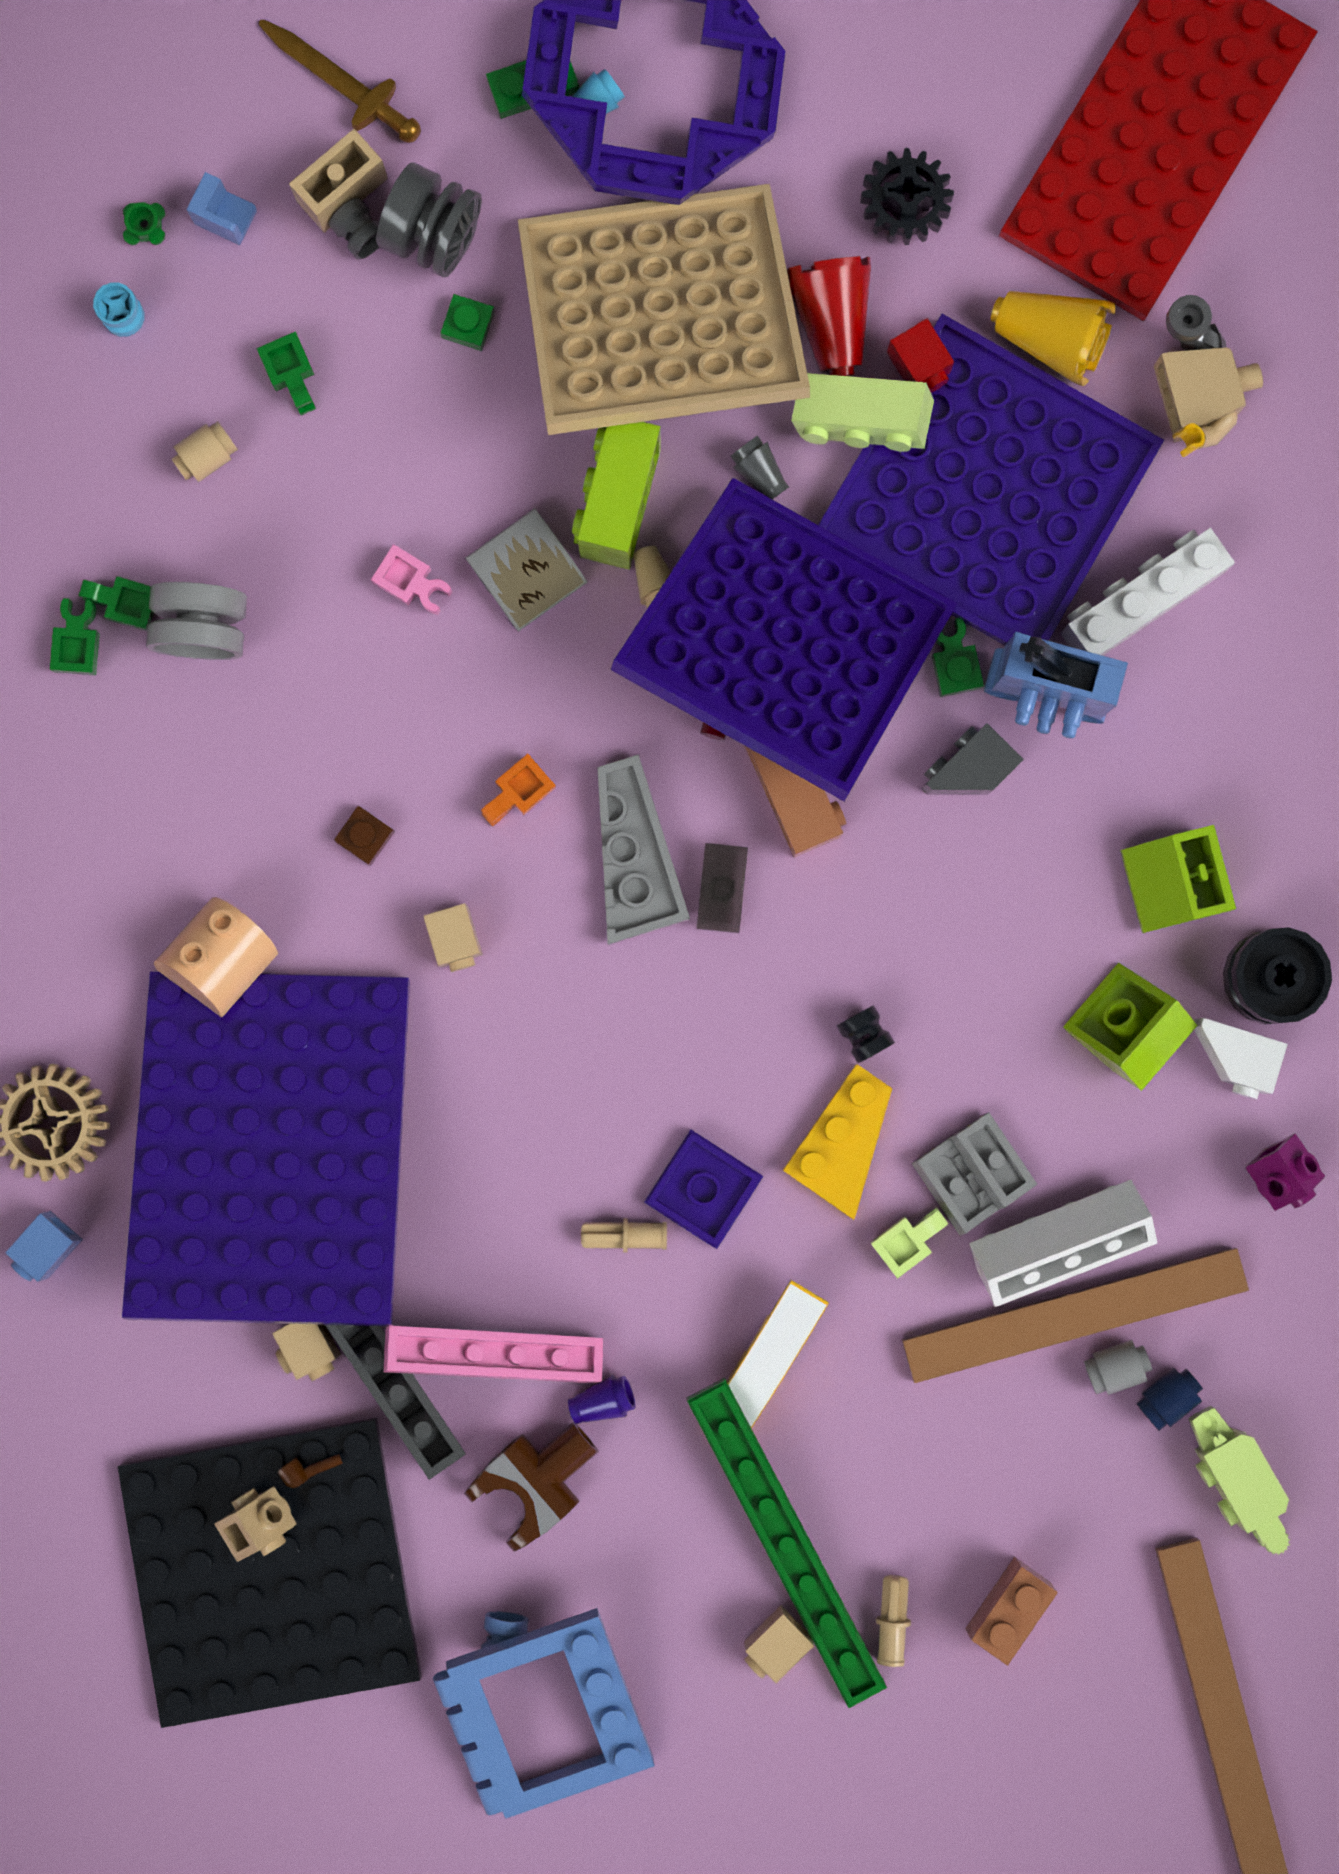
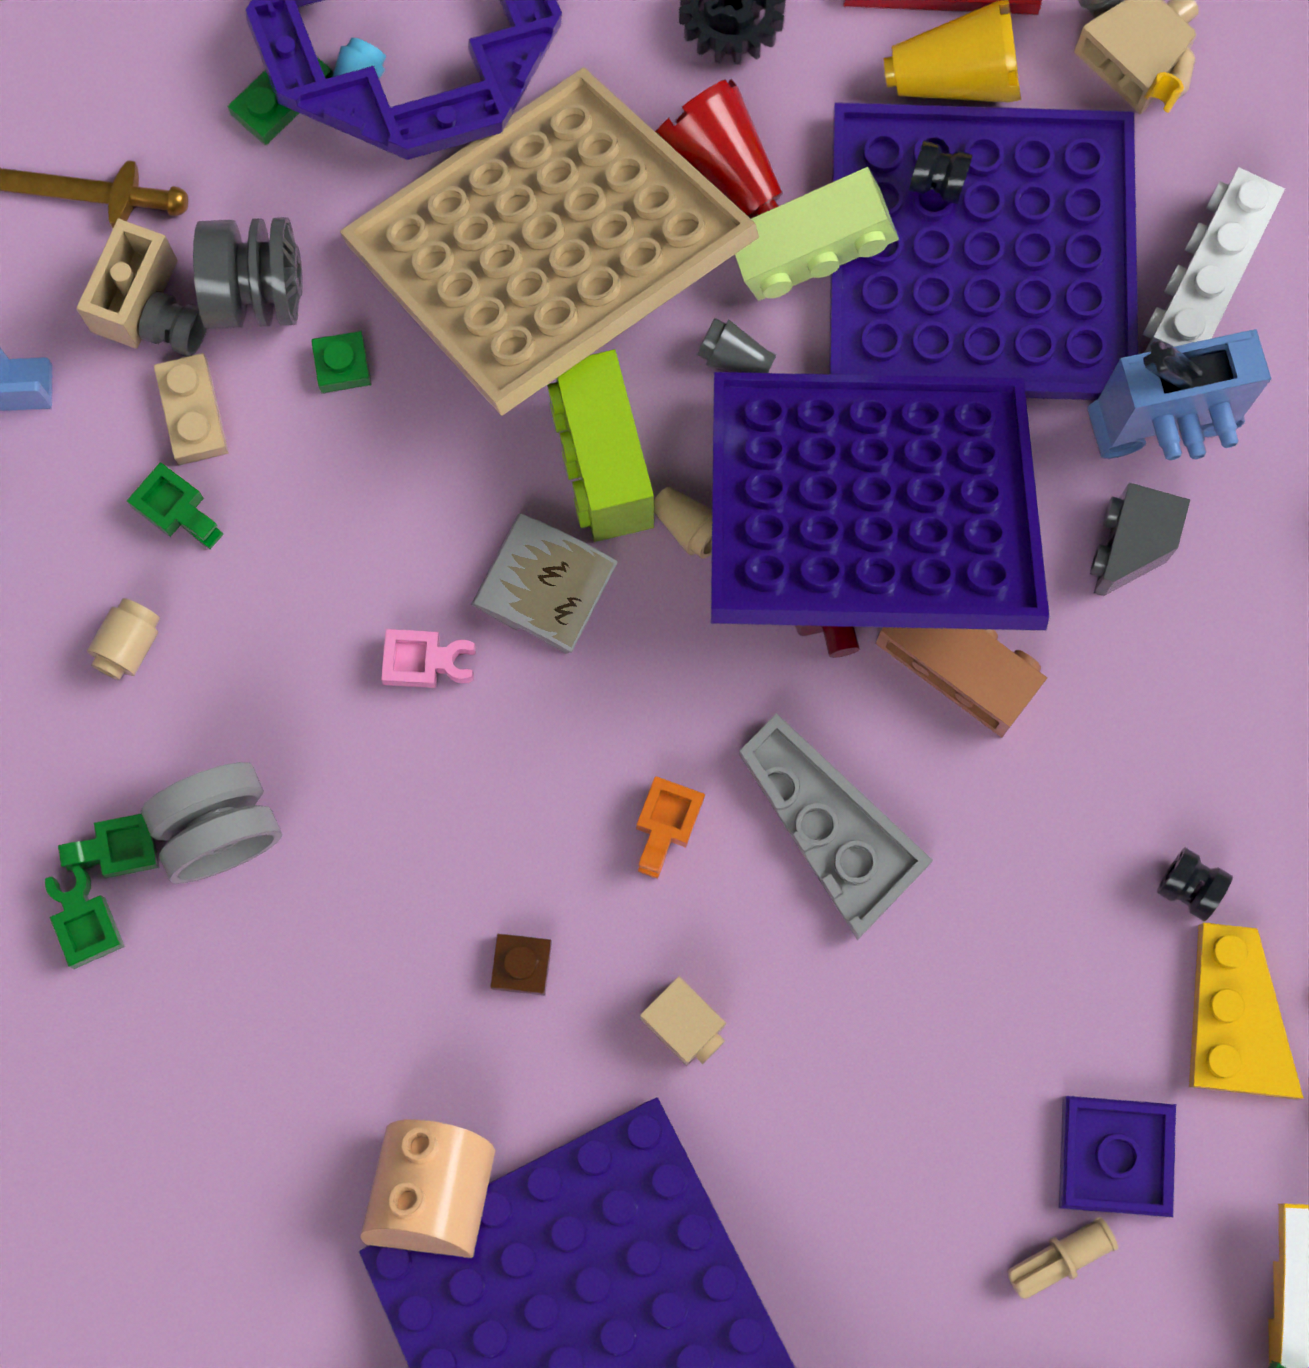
camera: 30 degrees left, 10 degrees down
clear smoke plate [696,843,748,934] -> none
red brick [887,318,954,393] -> none
green plate [932,618,984,698] -> none
none -> tan plate [154,353,229,465]
none -> black wheel [909,140,973,204]

